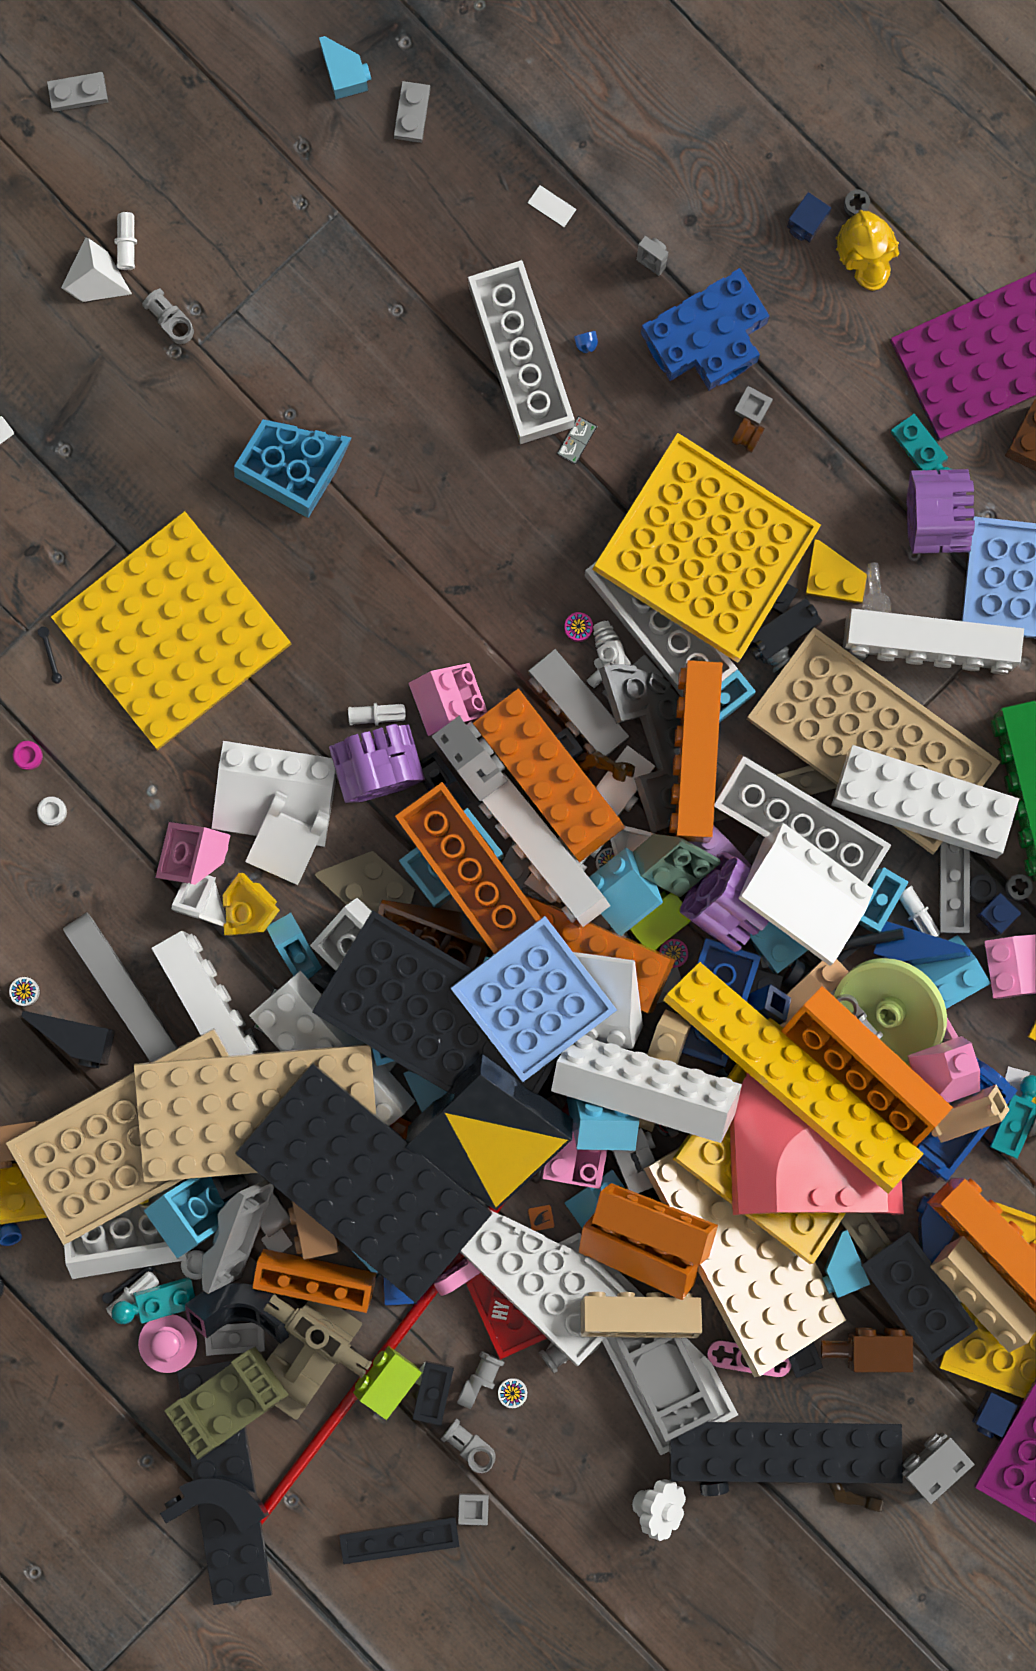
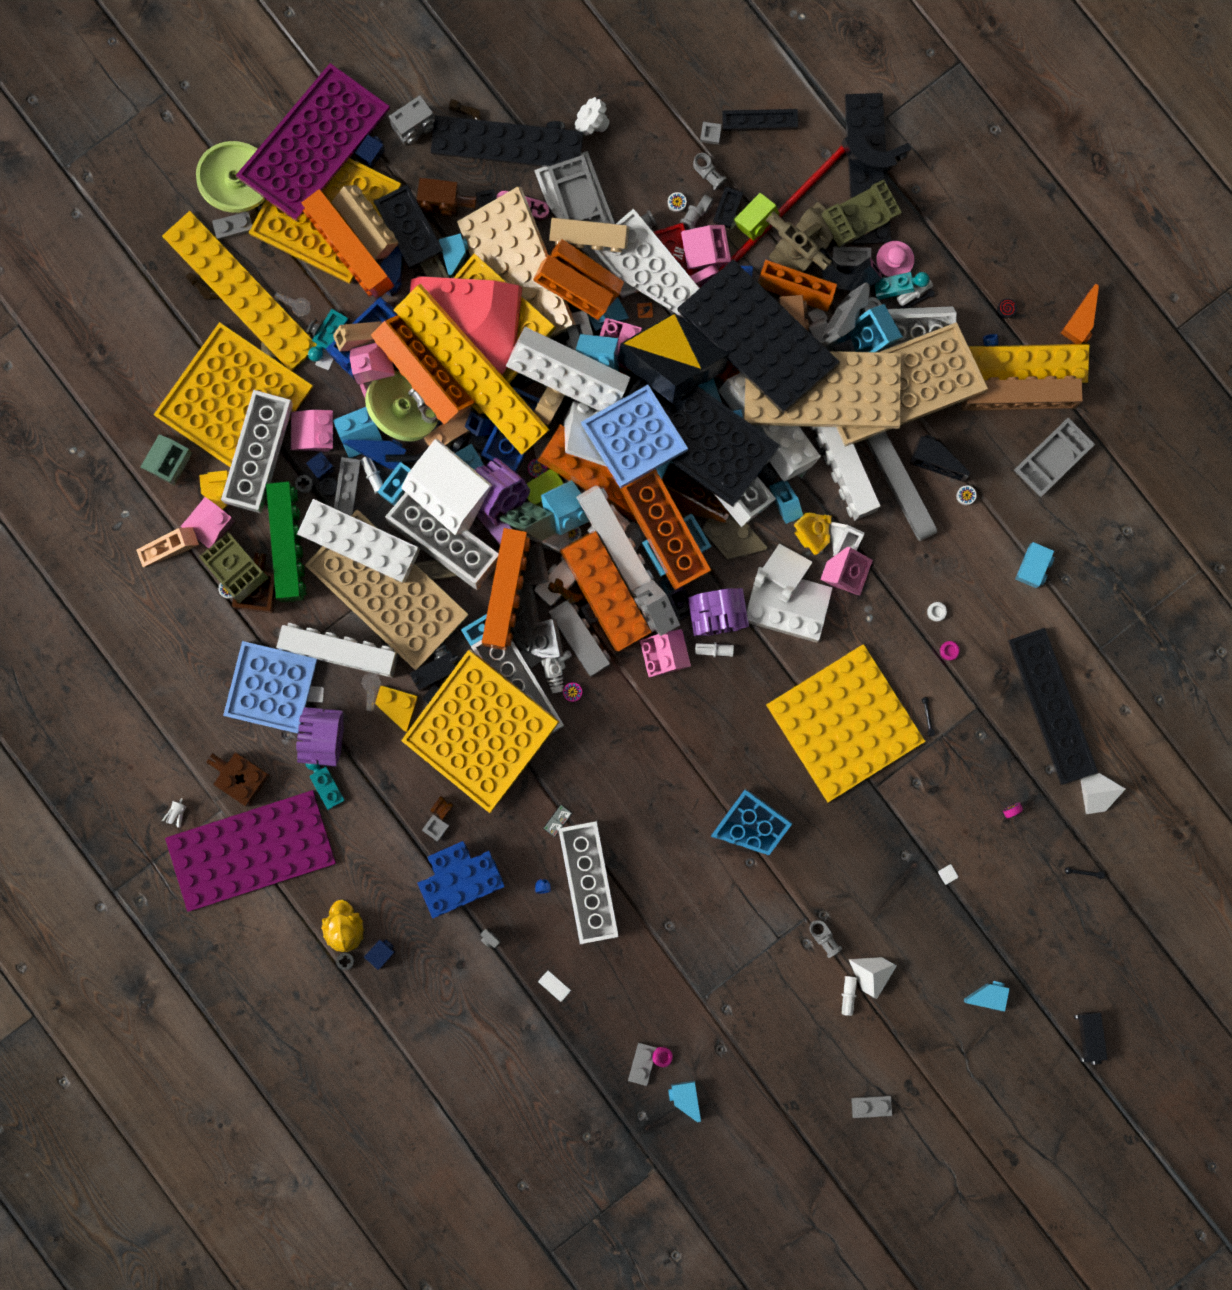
camera: 175 degrees left, 0 degrees up
none -> white sticker [308,686,324,702]
none -> dark pink tile [652,1047,673,1067]
none -> bright pink slope [681,225,731,269]

